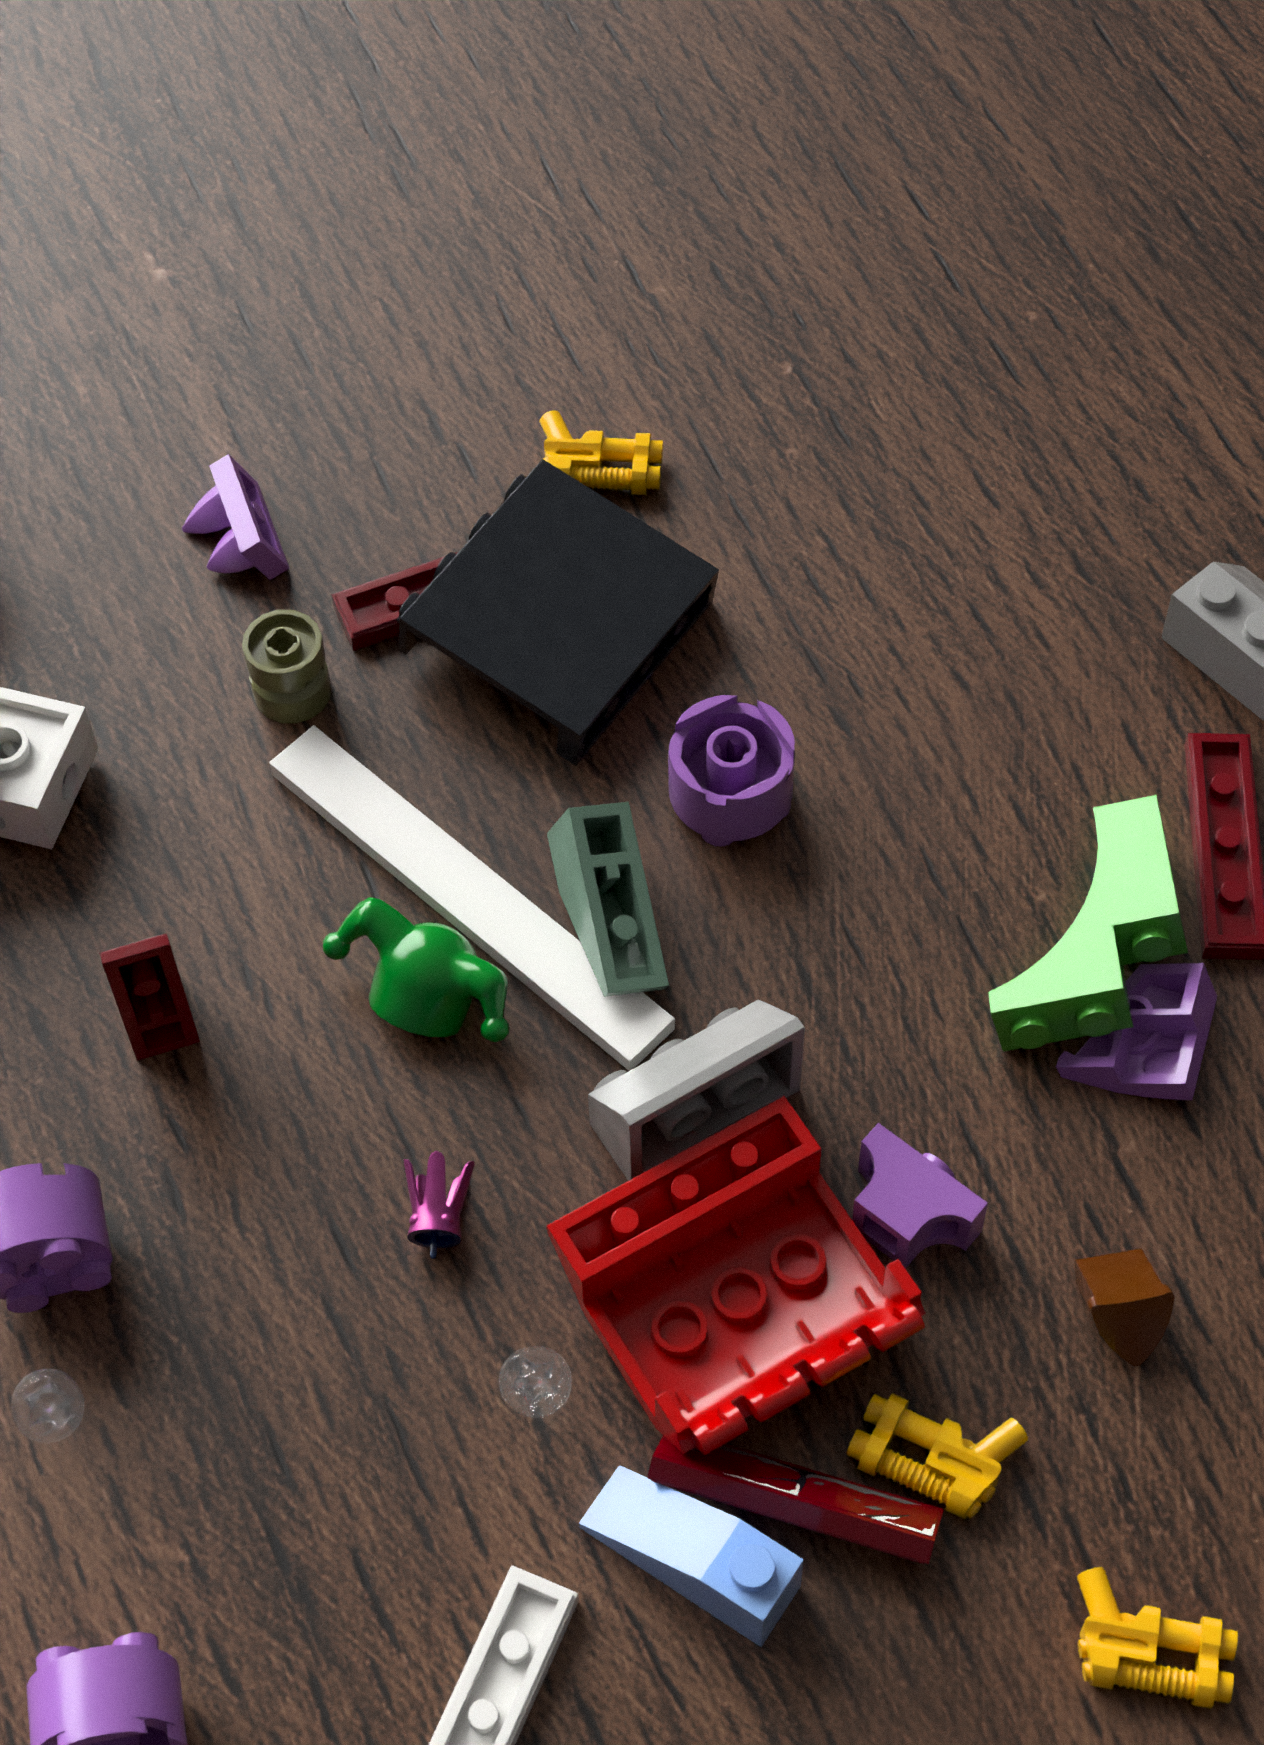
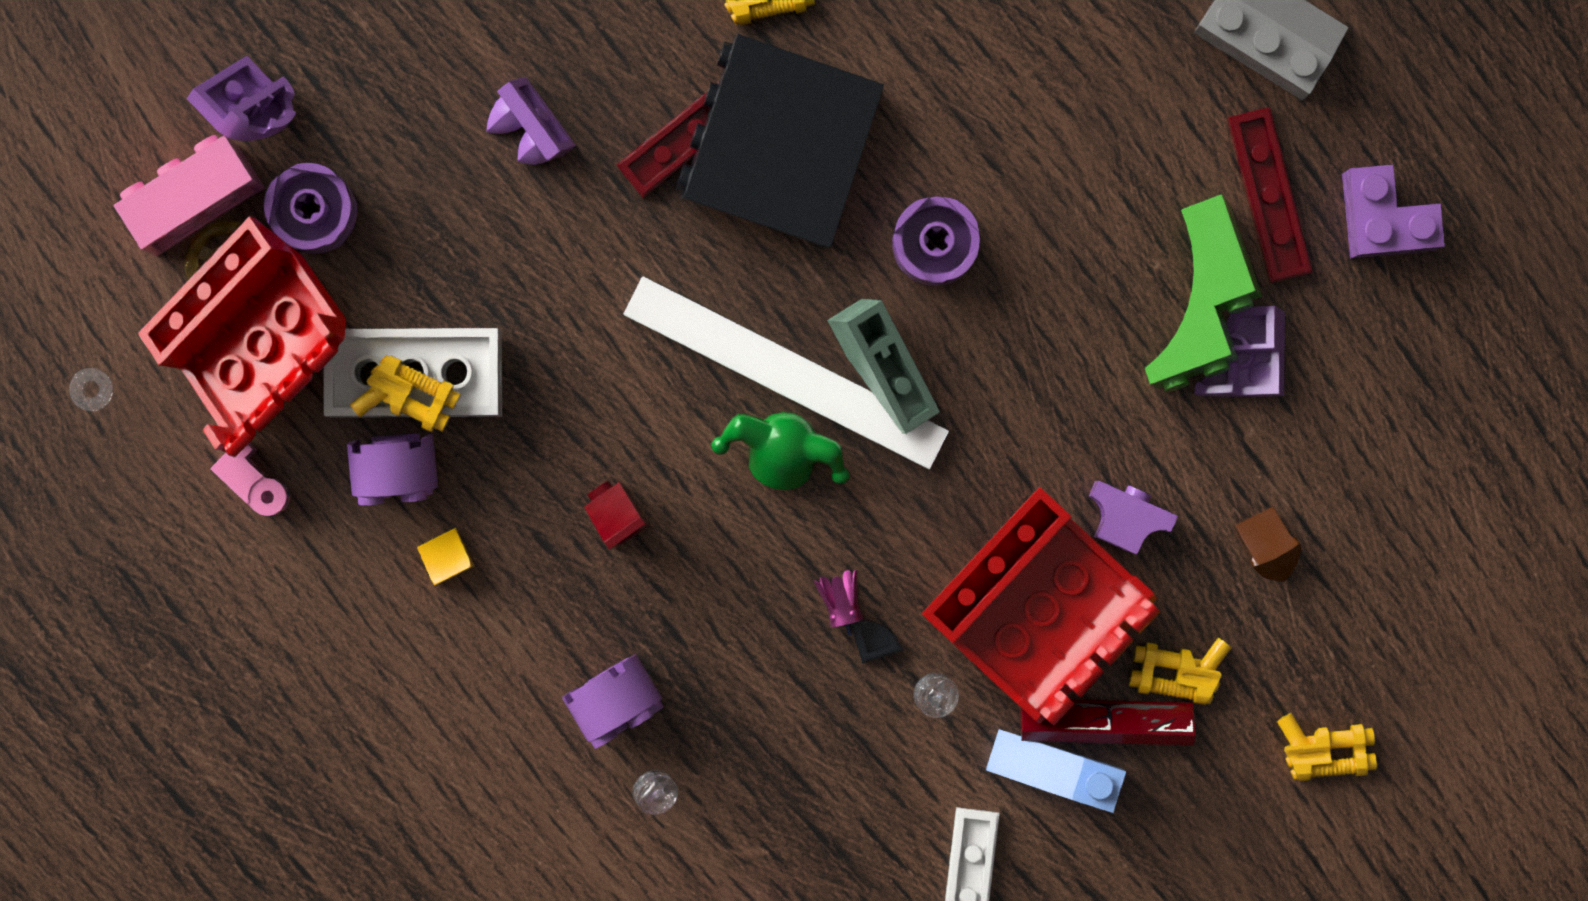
camera: 20 degrees left, 30 degrees up
olive wheel [242,610,331,723] -> none
light grey slope [588,999,805,1181] -> none
none -> black tile [850,620,903,663]

